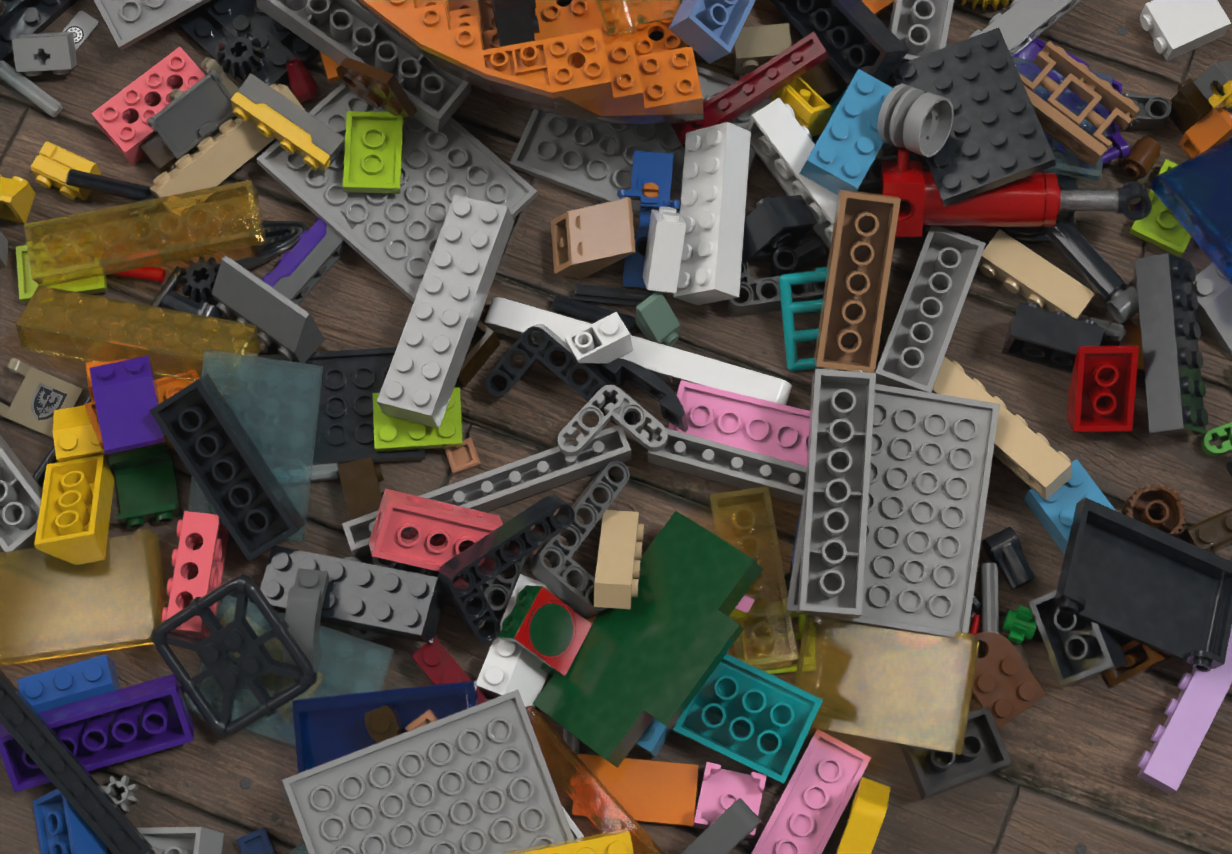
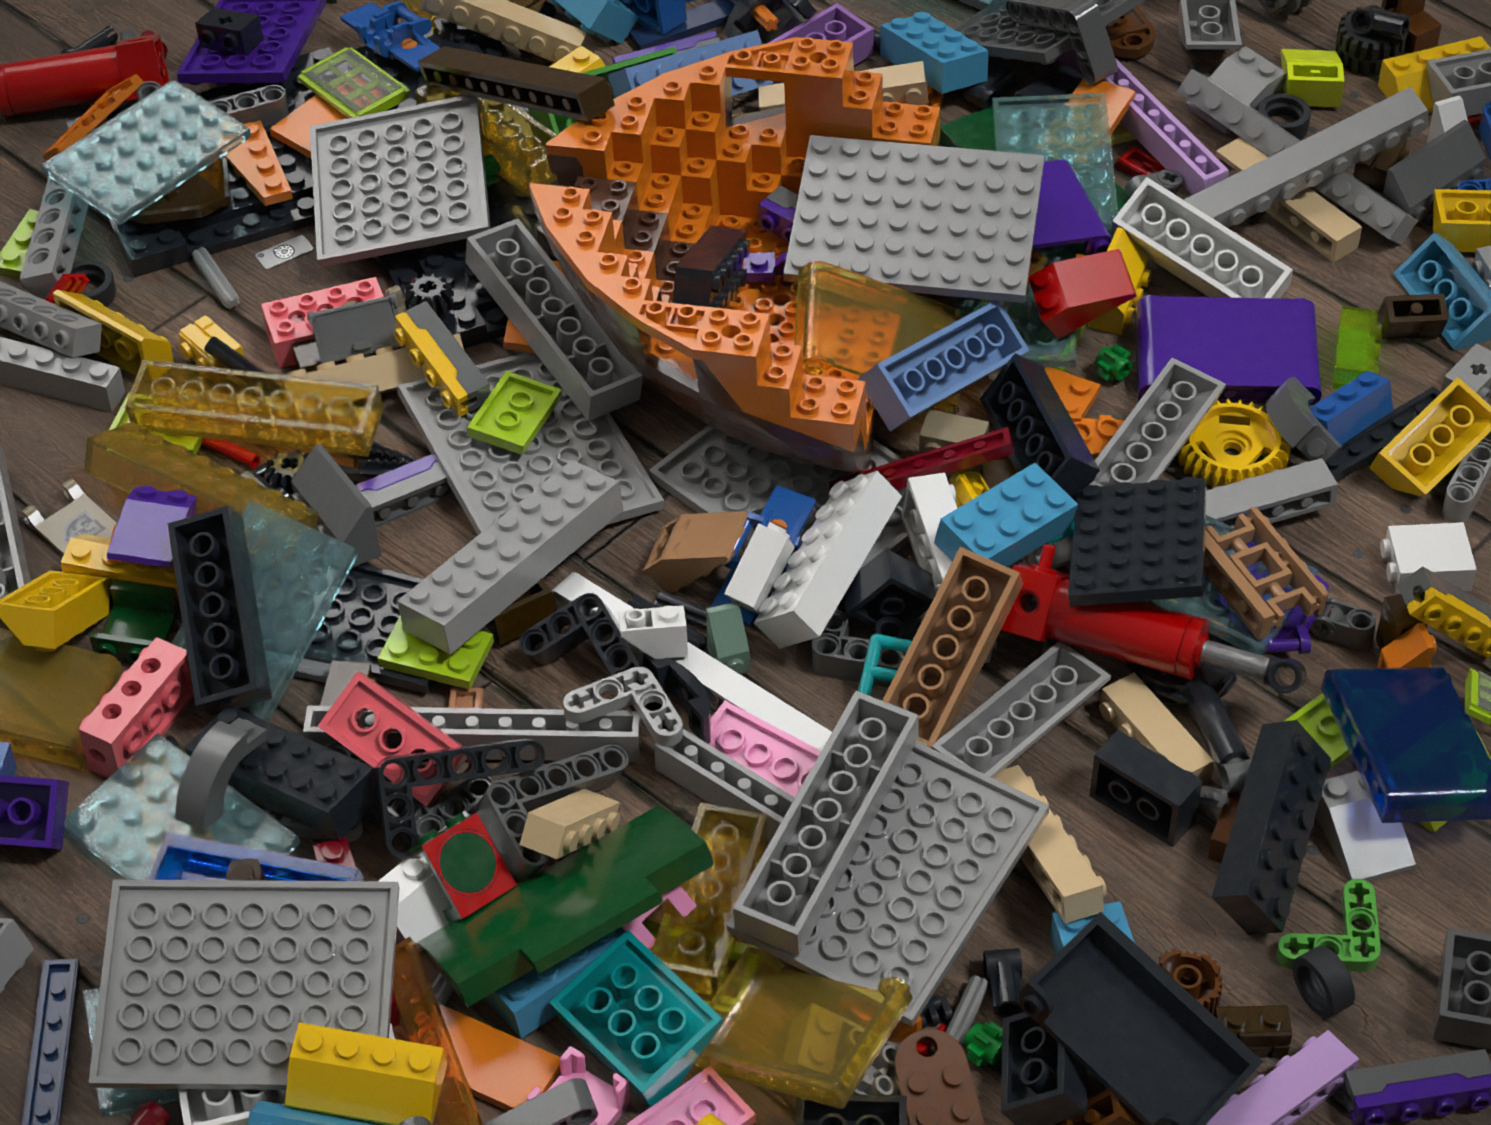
camera: 20 degrees right, 25 degrees down
light grey brick [12,32,77,76] -> none
black plate [151,574,317,738] -> none
dark red cone [286,58,318,102] -> none
reddish brown plate [336,58,417,119] -> none
light grey wheel [877,84,954,157] -> none
red slope [1066,346,1139,432] -> none
reddish brown brick [1121,137,1161,179] -> none

